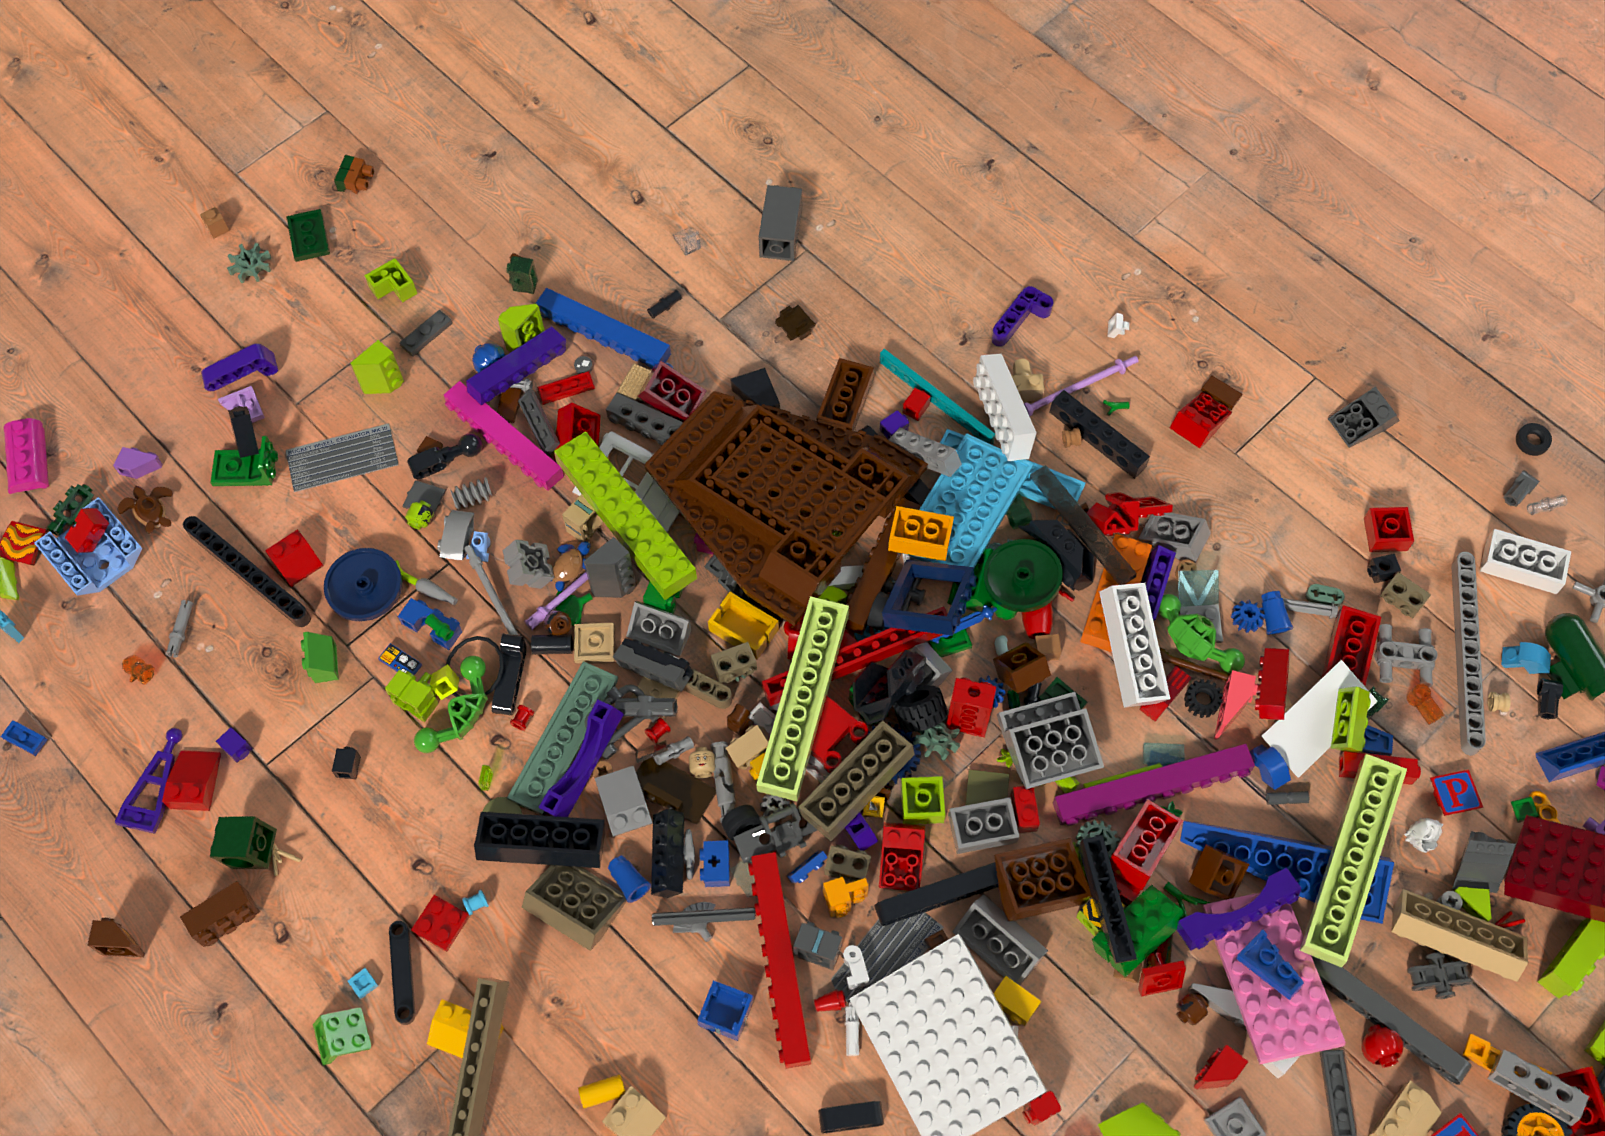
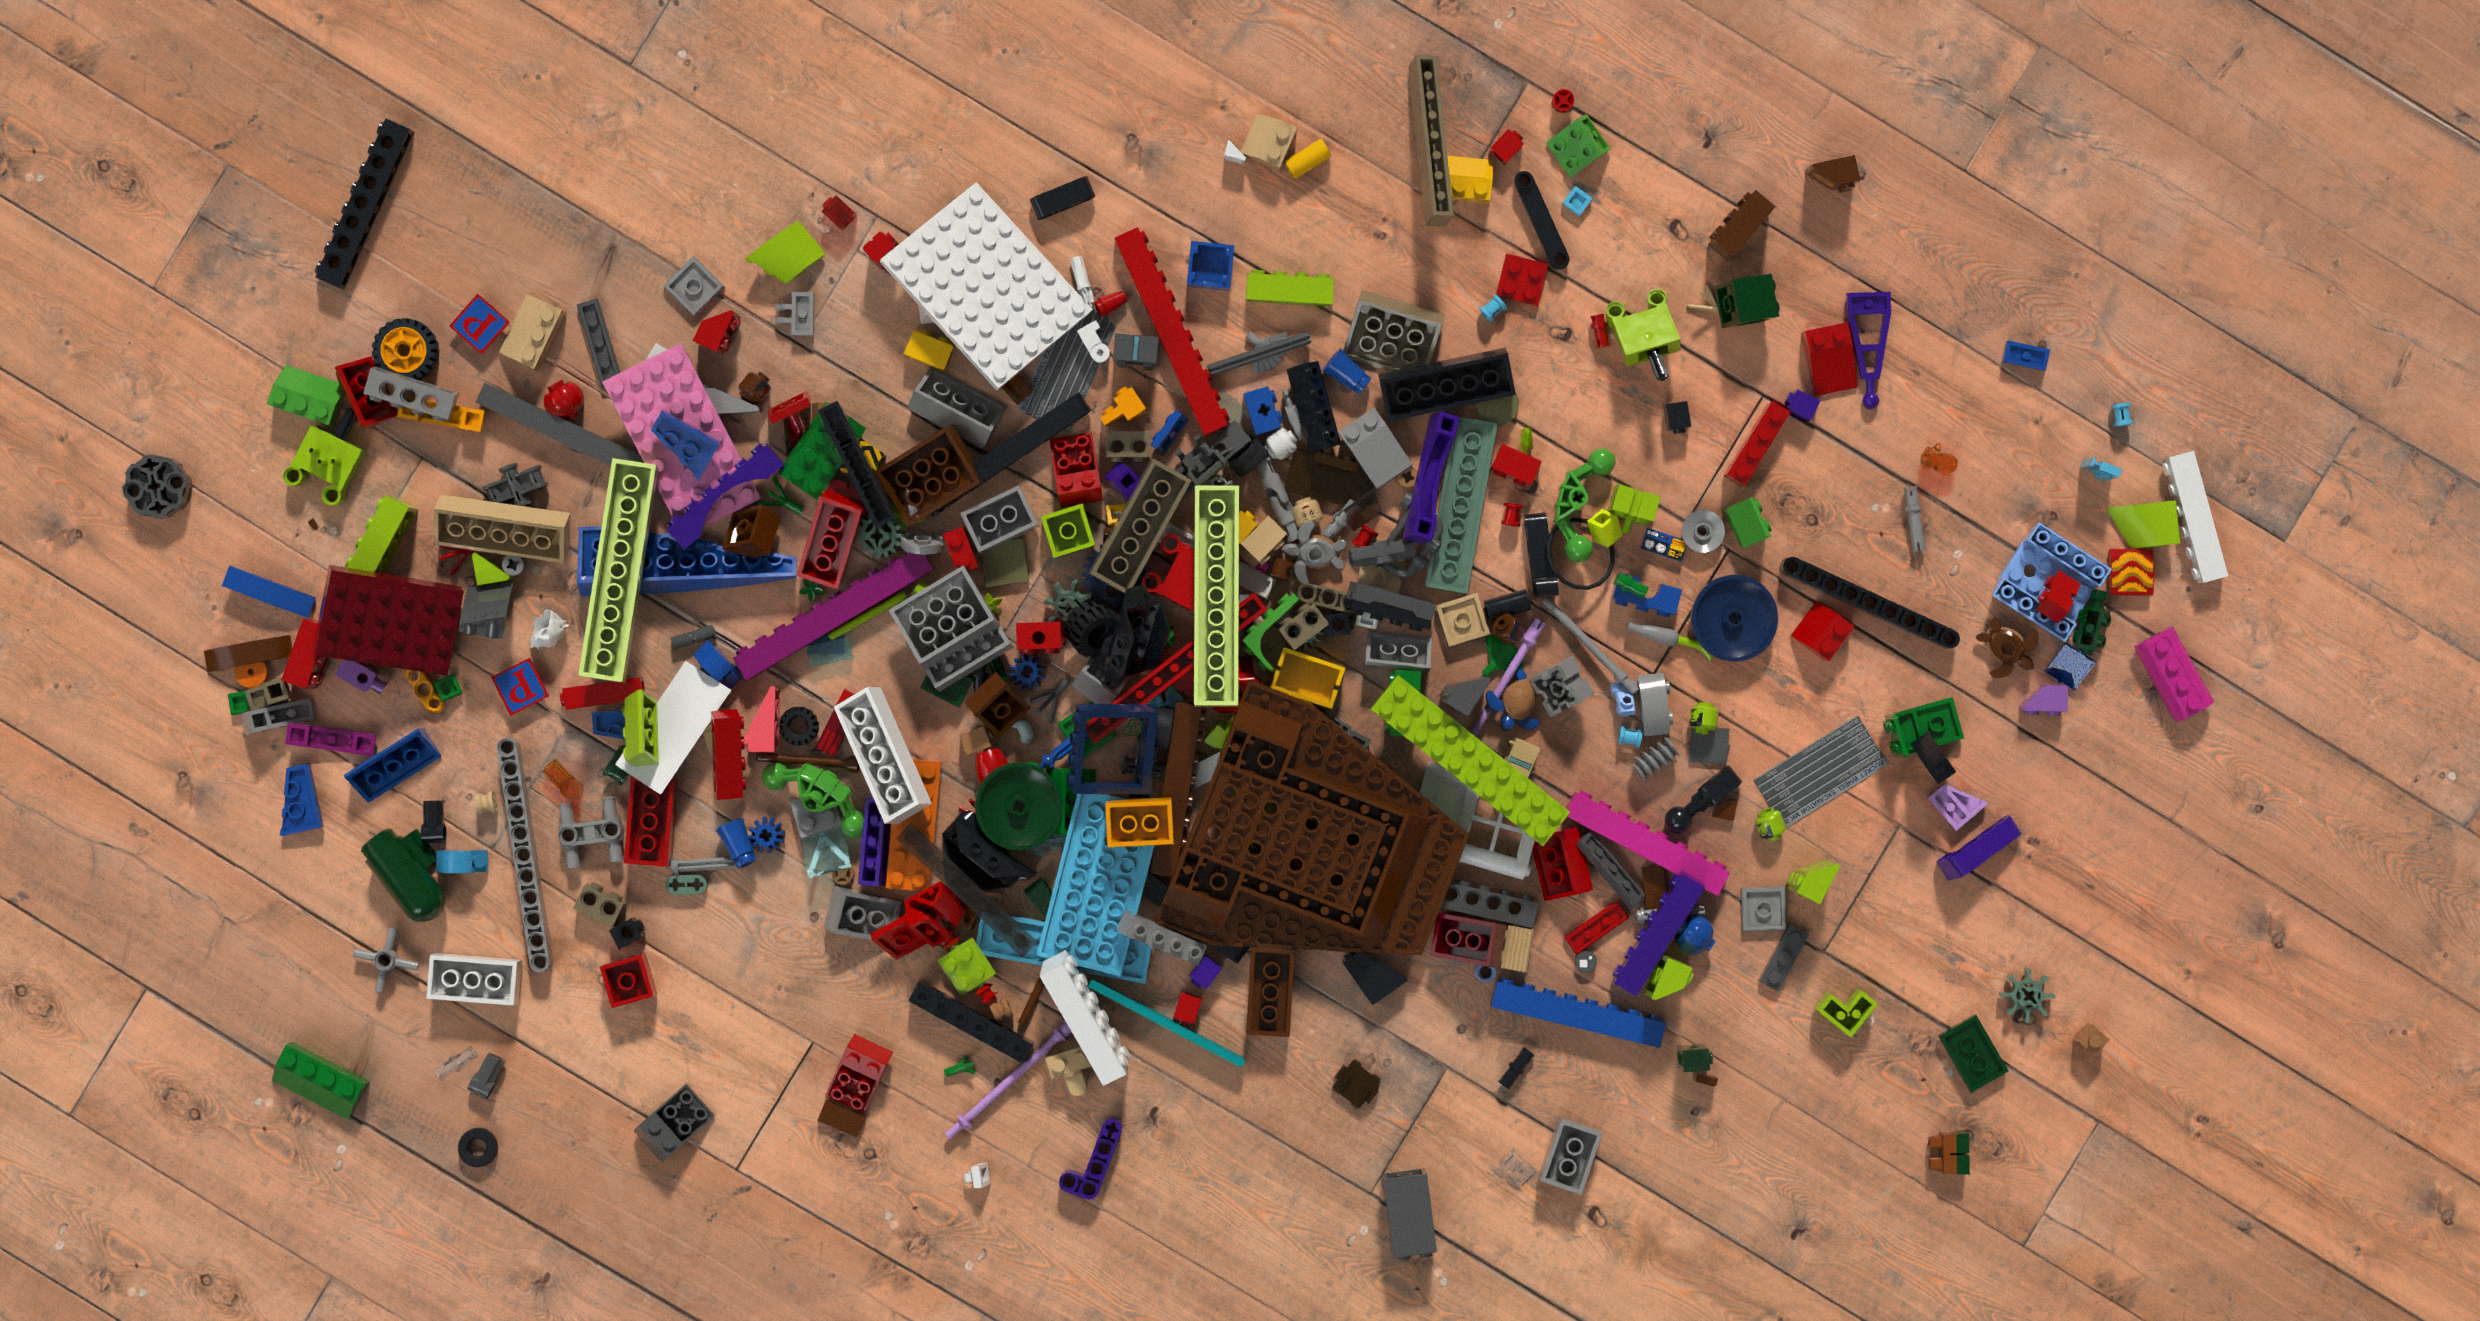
camera: 170 degrees right, 25 degrees up
none -> light grey hinge [775,292,814,336]
none -> light grey tile [900,530,944,555]
none -> lime plate [937,927,998,1006]
none -> reddish brown piece [1018,976,1045,1026]
none -> dark grey plant [1030,678,1070,723]
none -> white slope [1224,140,1246,164]
none -> bright green bracket [1242,593,1299,673]
none -> lime brick [1246,270,1334,307]
none -> white head [1265,428,1298,460]
none -> light grey animal [1281,521,1347,584]
none -> black brick [1323,613,1354,637]
none -> red brick [1489,129,1524,165]
none -> red brick [1490,444,1542,488]
none -> light grey brick [1538,1116,1603,1195]
none -> red wheel [1551,89,1575,113]
none -> red pin [1590,314,1610,348]
none -> lime piece [1606,289,1681,381]
none -> medium azure bush [1617,726,1643,748]
none -> light grey dish [1681,510,1725,553]
none -> red brick [1723,400,1791,487]
none -> light grey tile [1741,886,1786,931]
none -> lime head [1754,808,1786,842]
none -> clear blue piece [2044,642,2096,690]

